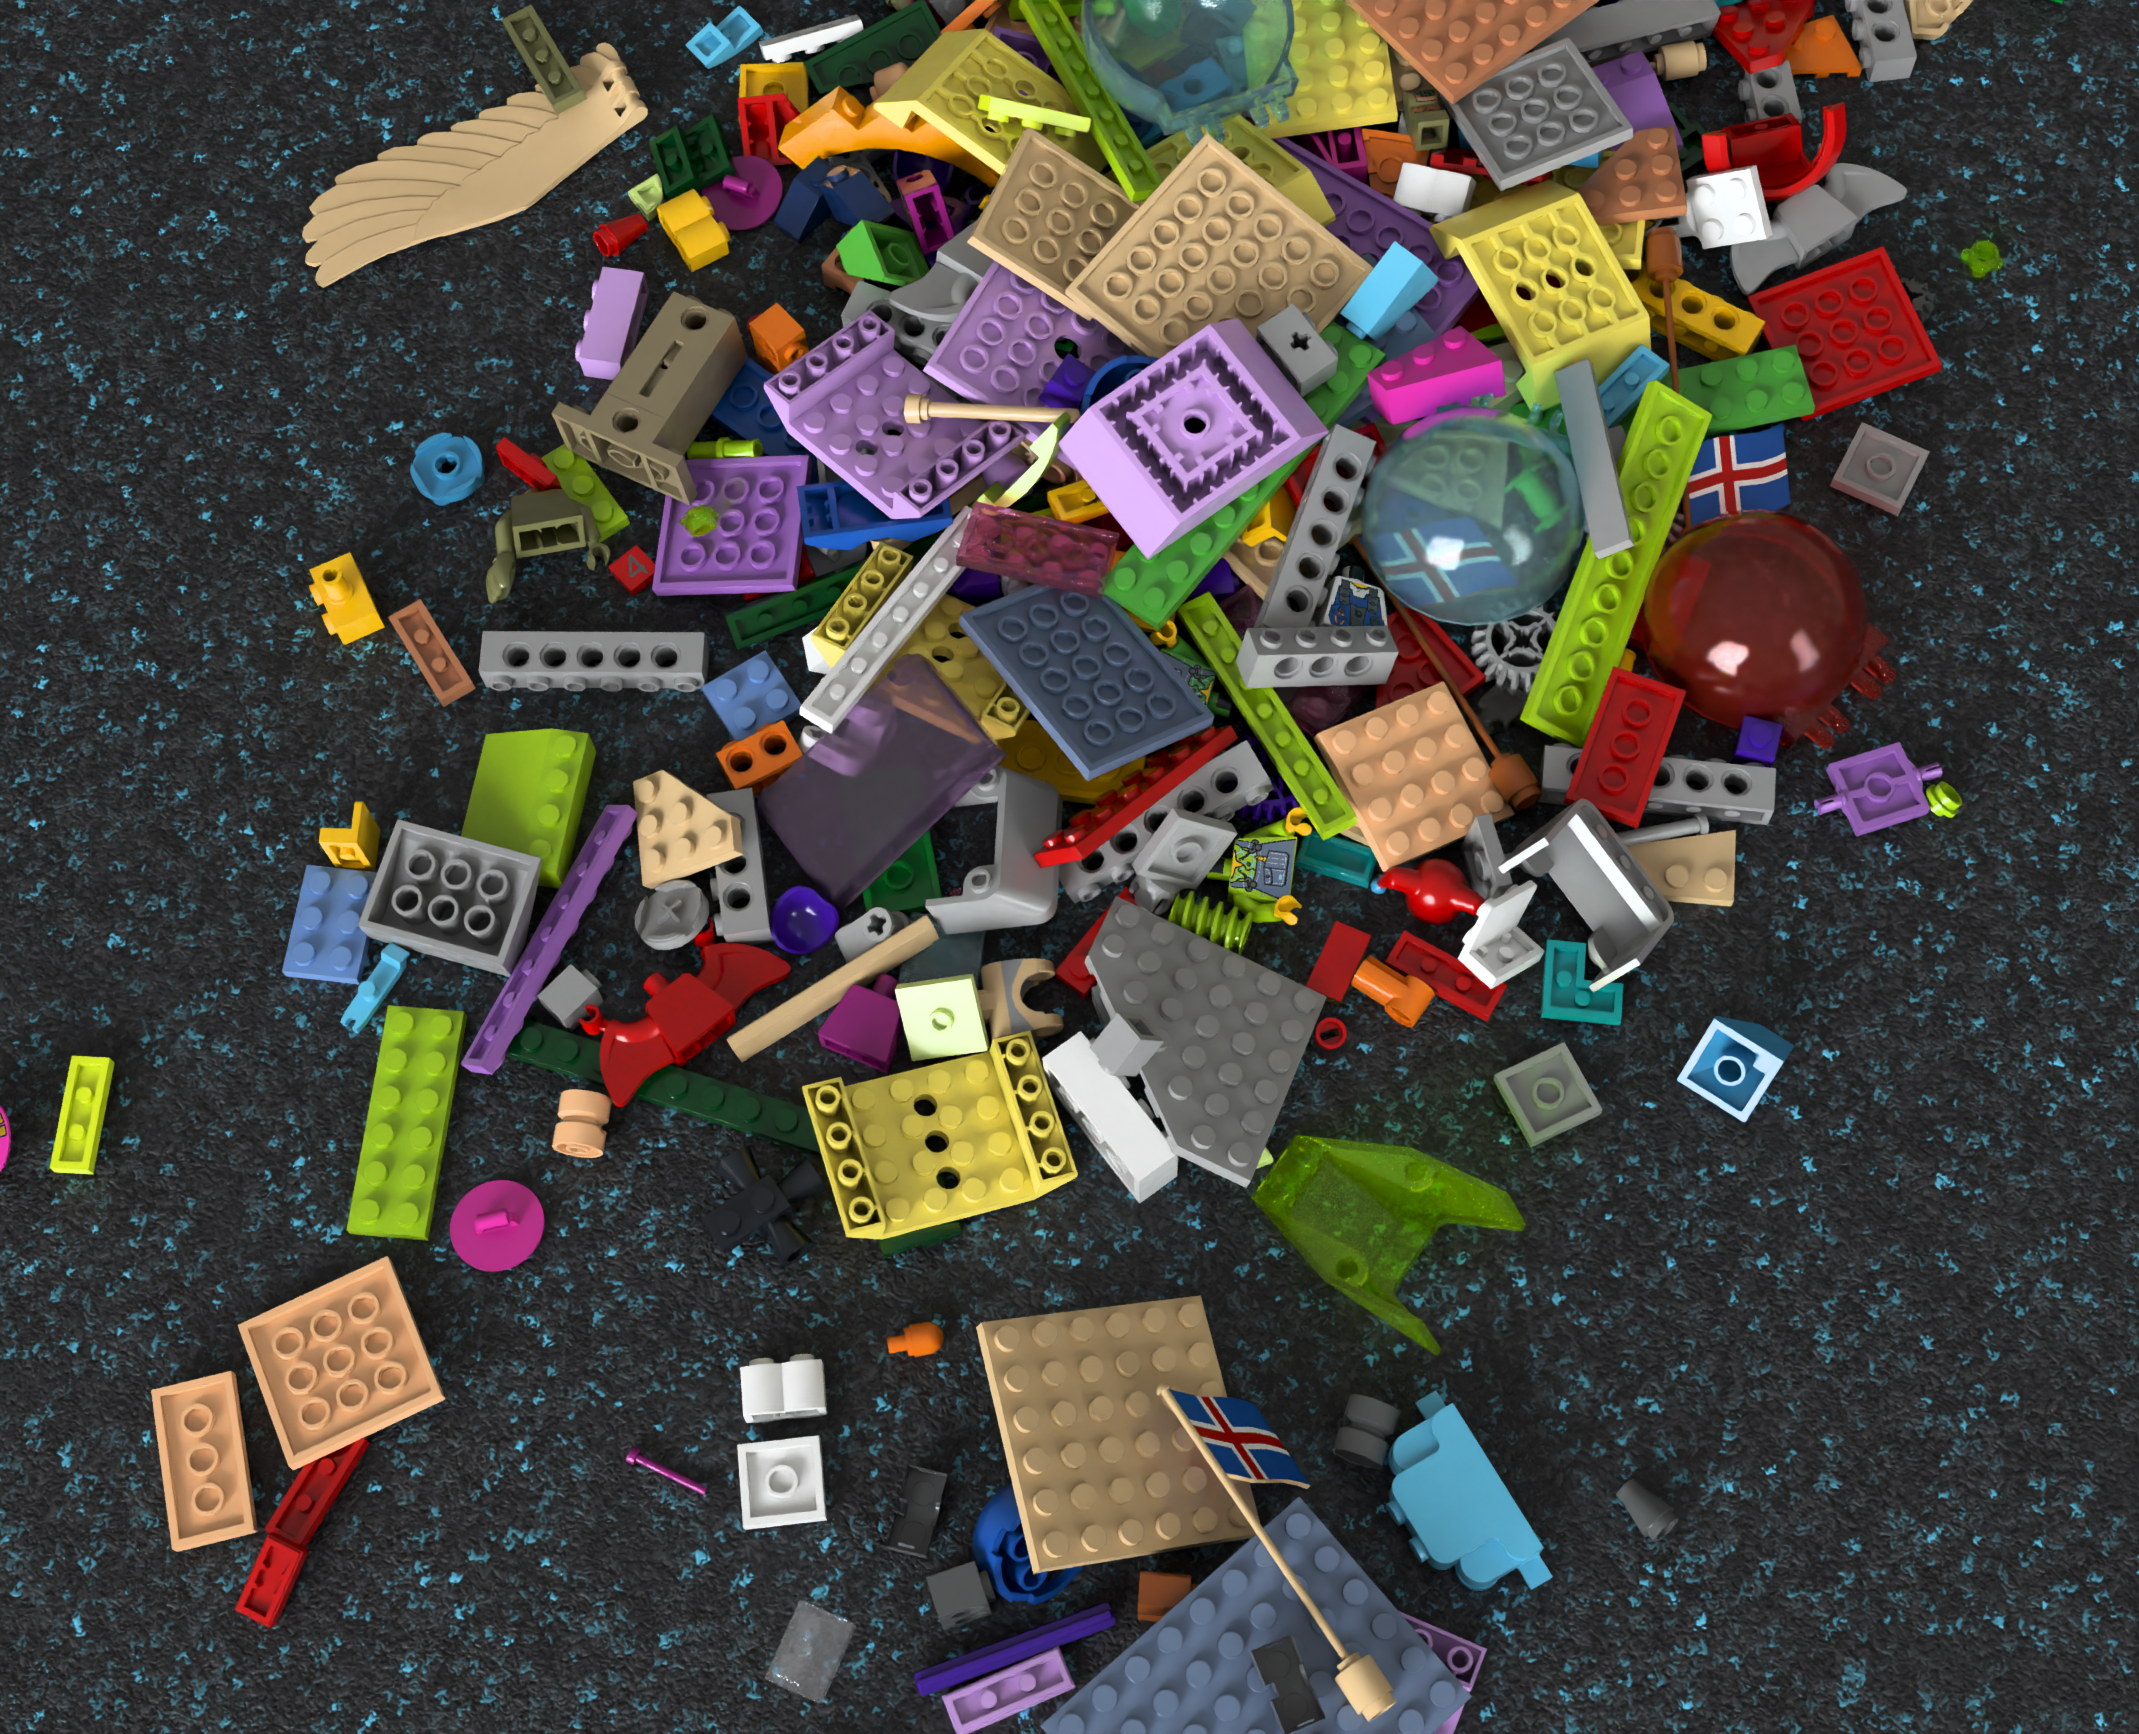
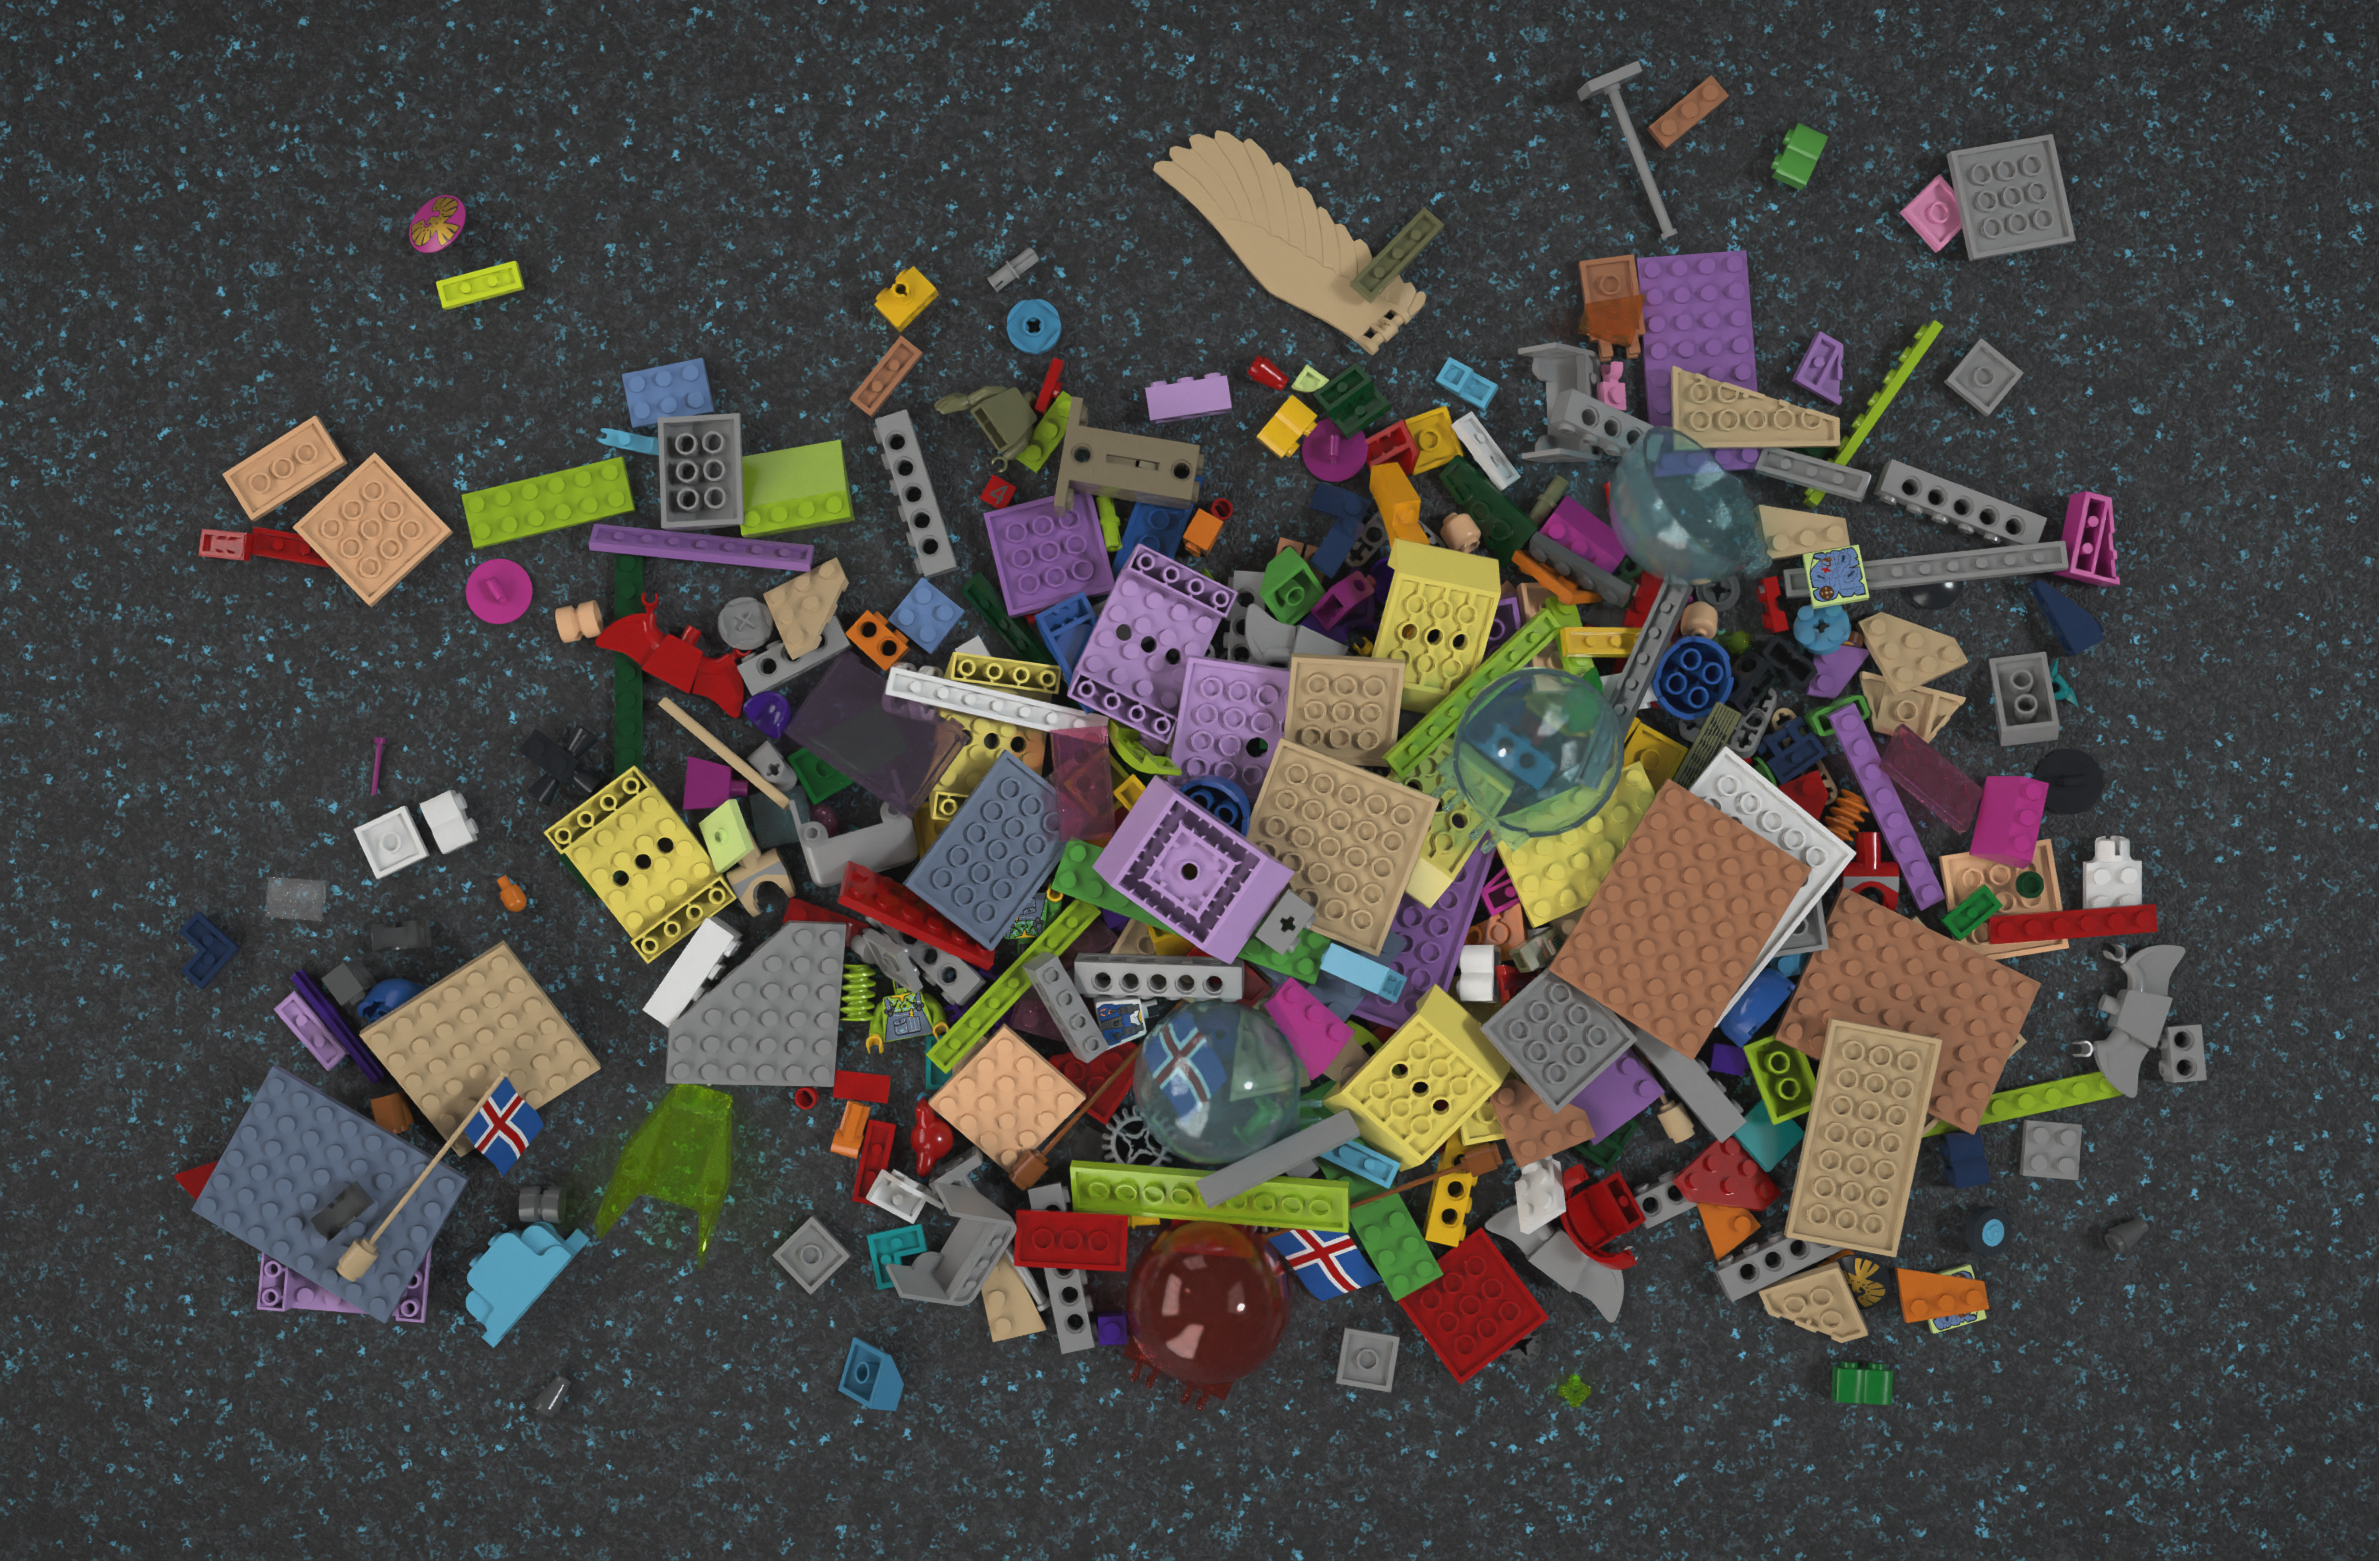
camera: 70 degrees right, 20 degrees up
yellow panel [319,801,380,871] -> none
light grey brick [537,964,604,1033] -> none
clear neon green plate [680,505,719,537] -> none
tan piece [904,393,1081,424] -> none
neon yellow plate [977,94,1091,137] -> none
dark purple brick [1038,353,1096,409] -> none
light grey brick [1090,1012,1164,1077] -> none
medium lavender plate [1814,742,1942,837] -> none
lime plate [1926,781,1962,818] -> none
none -> light grey axle [987,248,1039,293]

